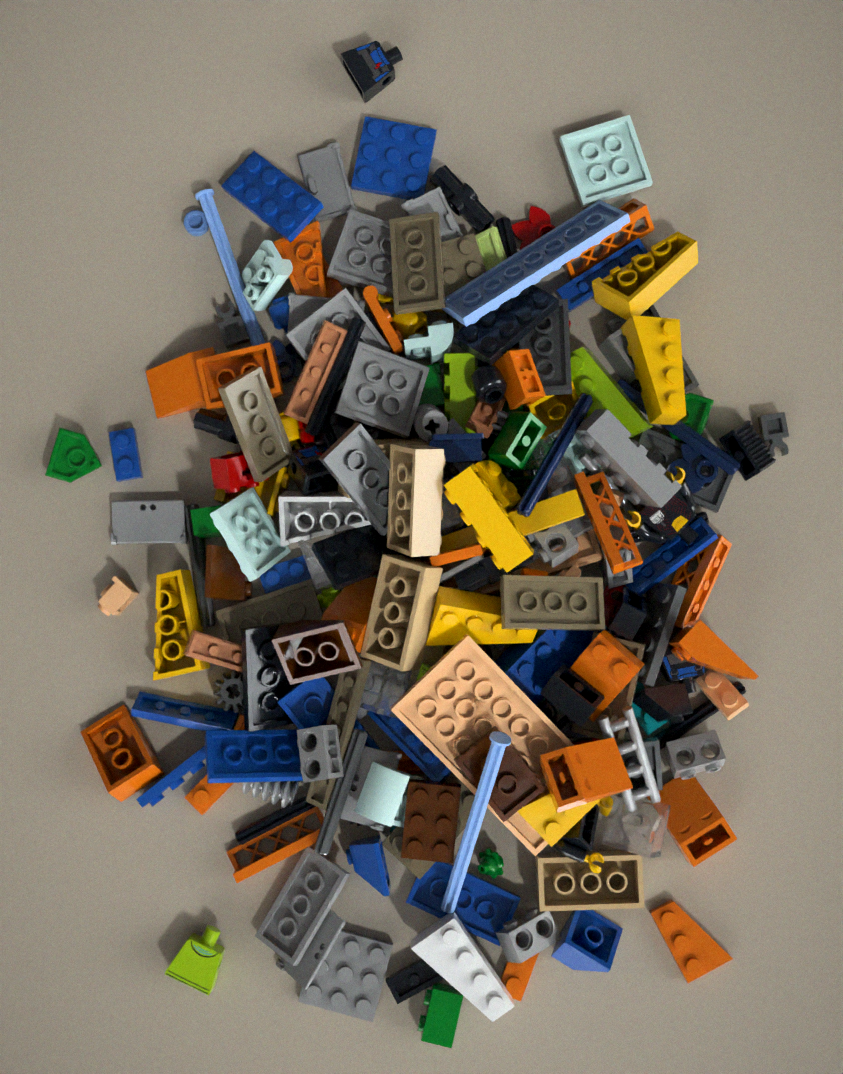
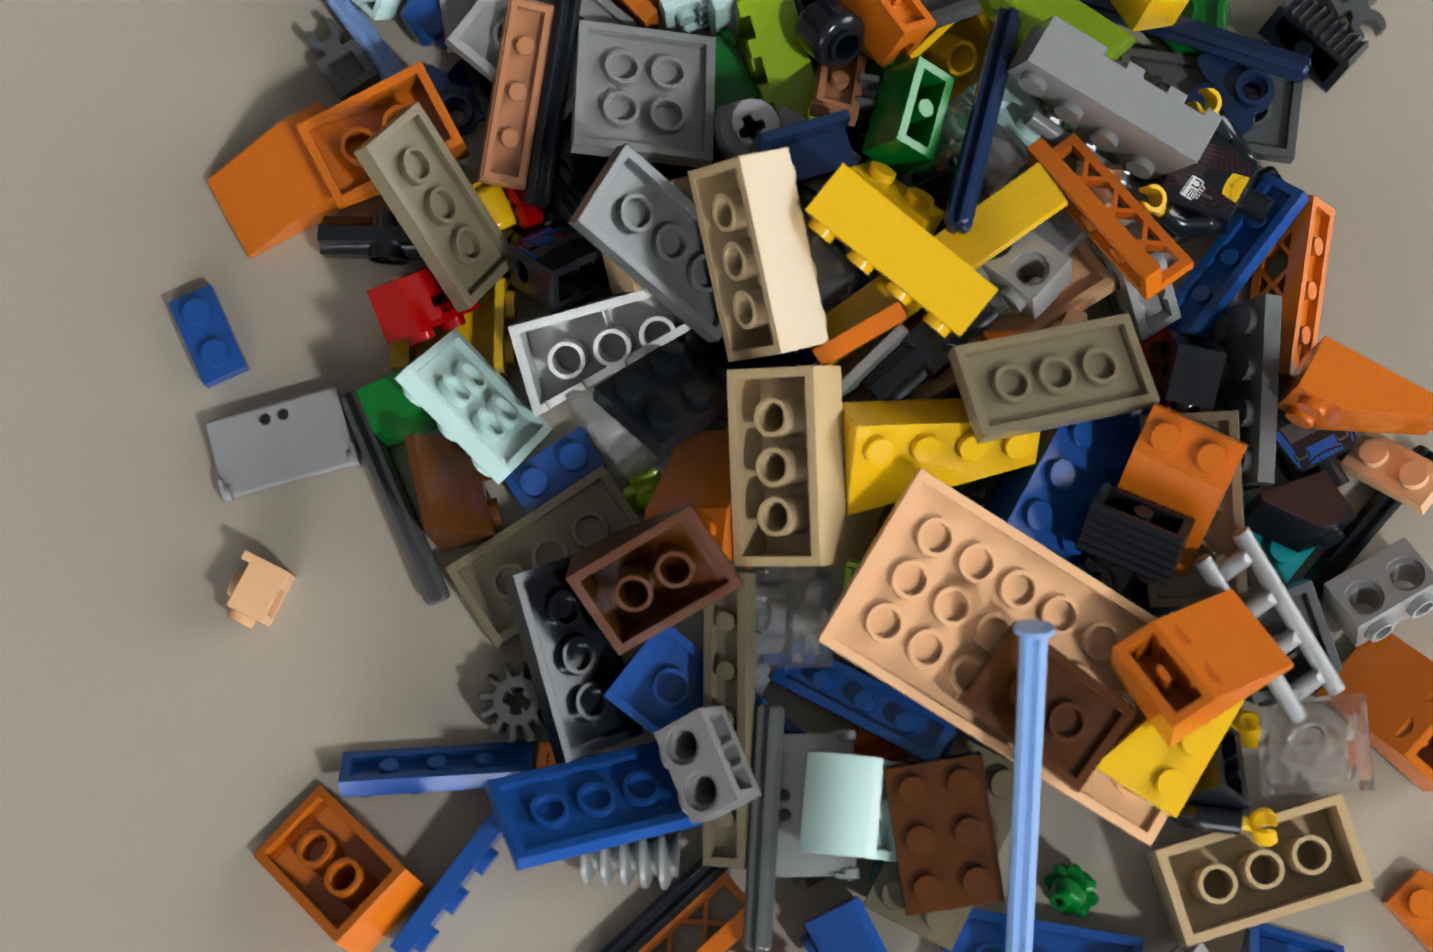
camera: 15 degrees left, 5 degrees down
green plate [45,428,102,483] -> none
yellow wedge [153,569,211,681] -> none
nougat tile [183,629,243,672] -> none
orange plate [184,775,234,815] -> none

